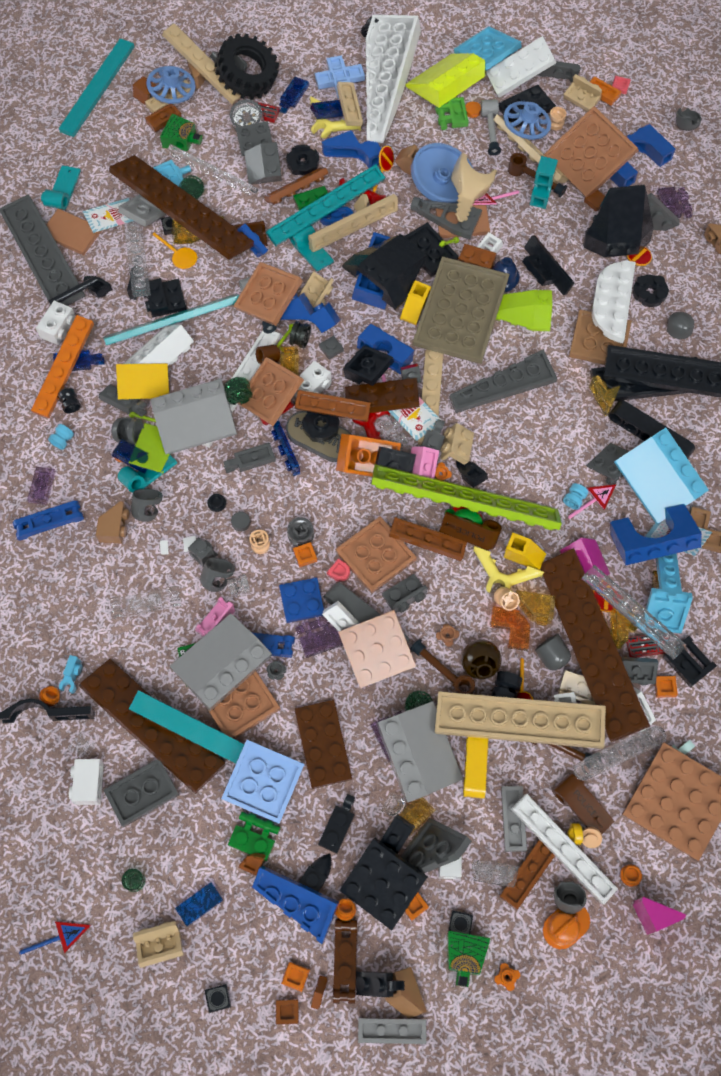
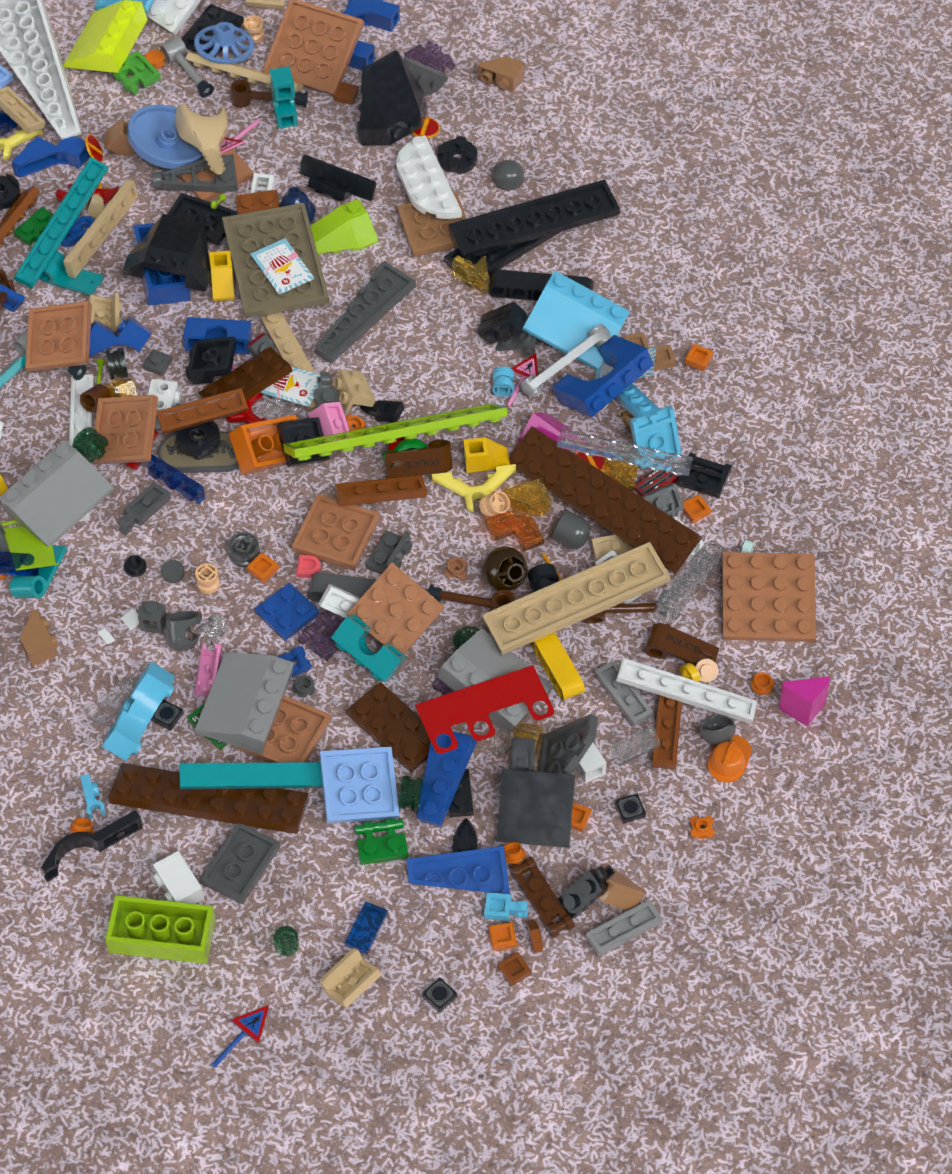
camera: 30 degrees left, 10 degrees down
dark grey helmet [131,489,163,522] -> none
dark orange tile [238,853,266,876] -> none
green torso [447,931,490,988] -> none
none -> medium azure brick [102,662,175,761]
none -> lime brick [105,895,216,964]
none -> black tile [151,699,184,731]
none -> sticker [250,238,315,295]
none -> teal arch [331,614,407,682]
none -> clear green wheel [399,776,424,812]
none -> red piece [415,665,554,754]
none -> blue wing [417,731,477,827]
none -> black brick [477,302,527,344]
none -> medium azure plate [484,893,529,921]
none -> piece [519,323,612,398]

